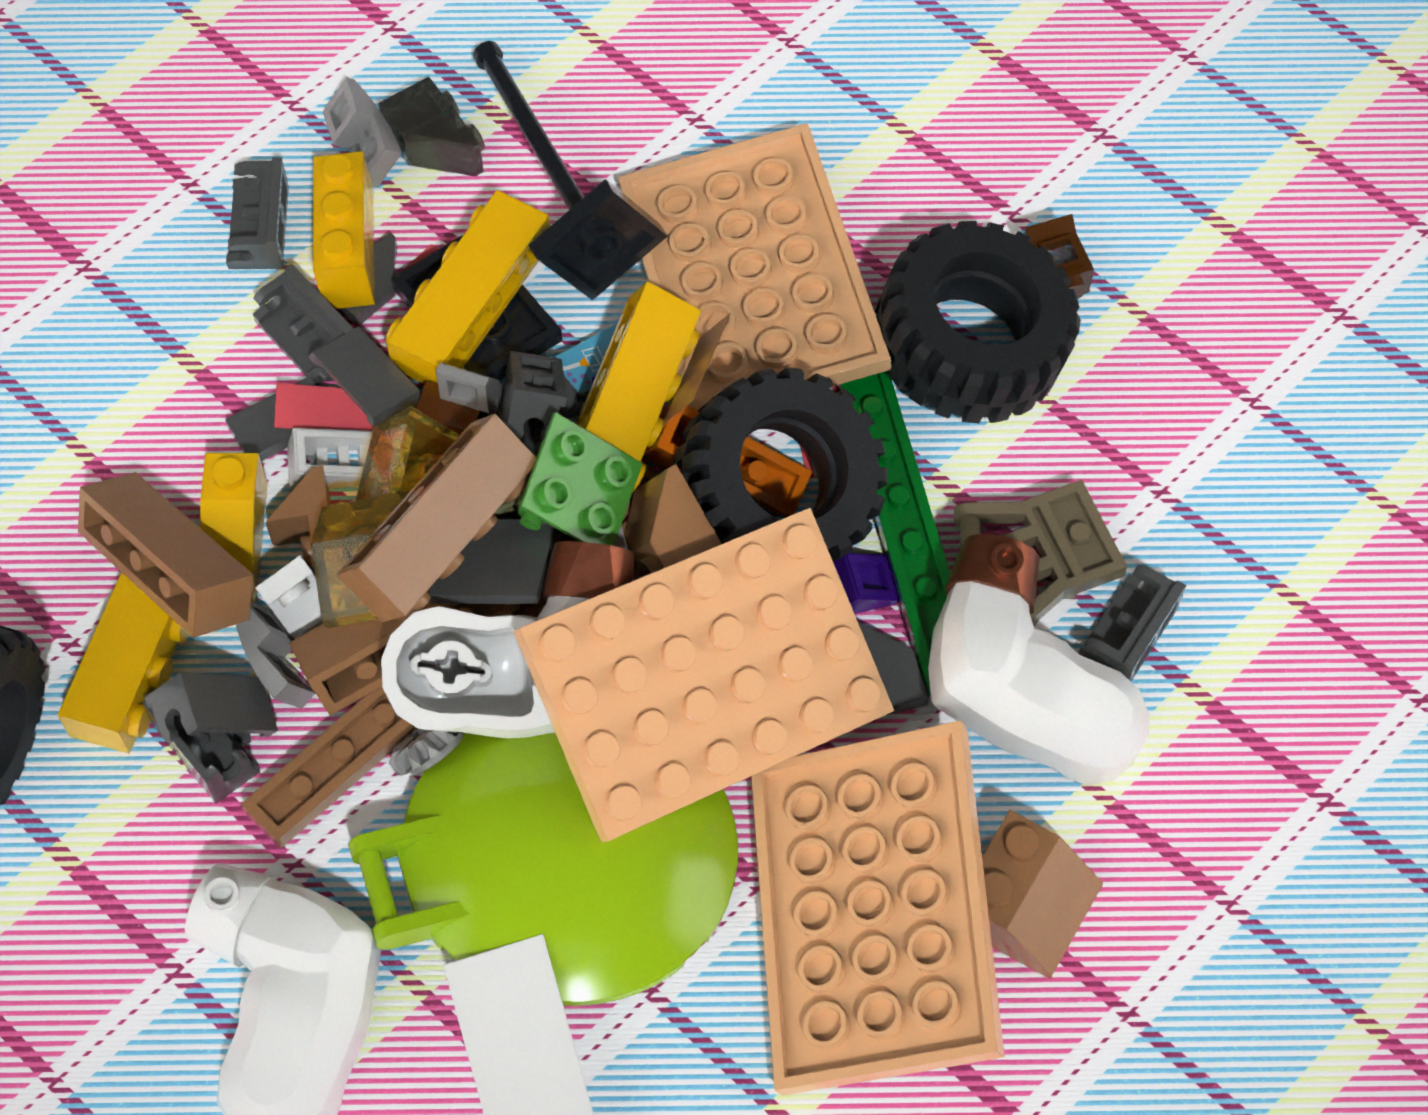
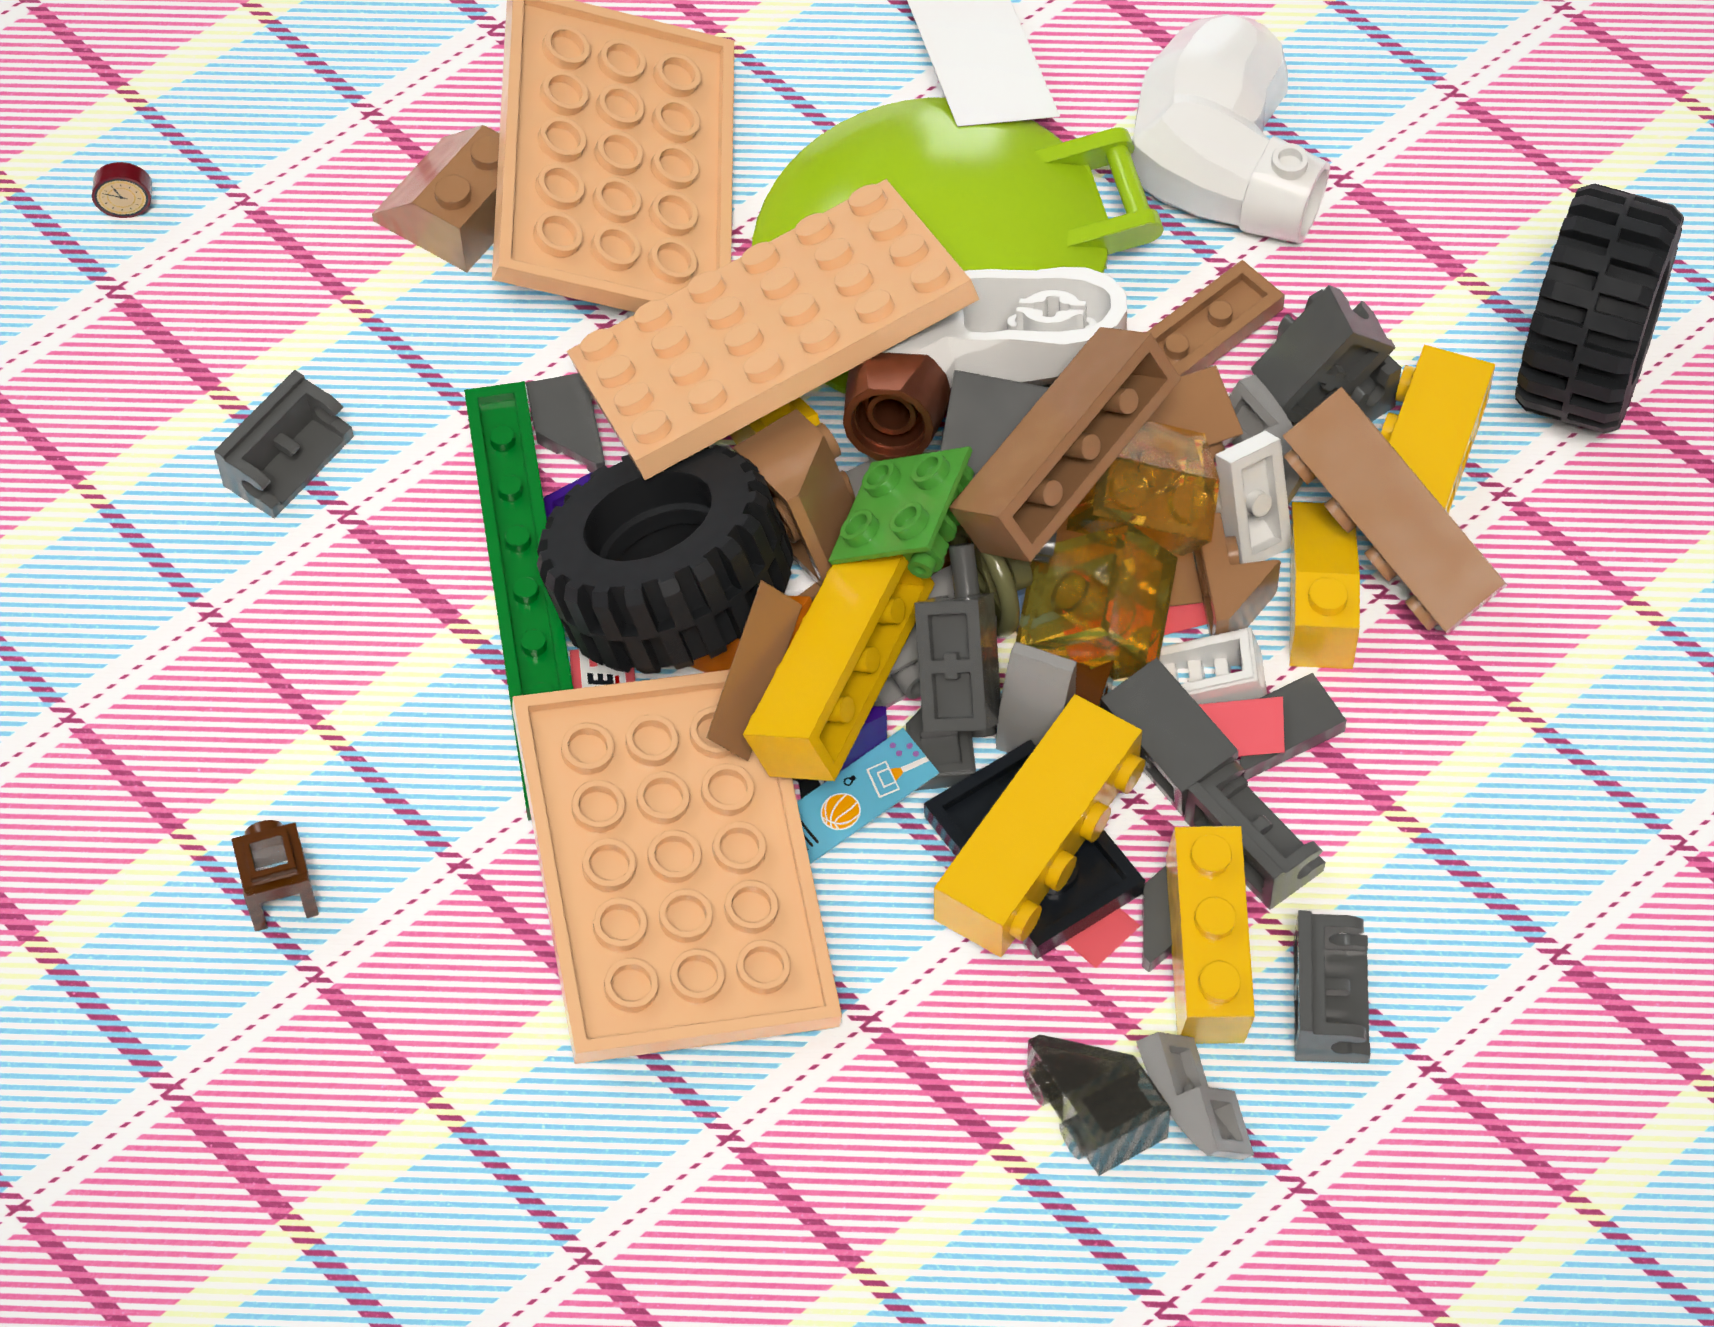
camera: 175 degrees left, 5 degrees down
black tile [473,41,668,301] -> none
black tyre [875,221,1081,424] -> none
white piece [928,533,1150,785] -> none
dark tan plate [954,480,1127,626] -> none
none -> tile [91,162,152,218]

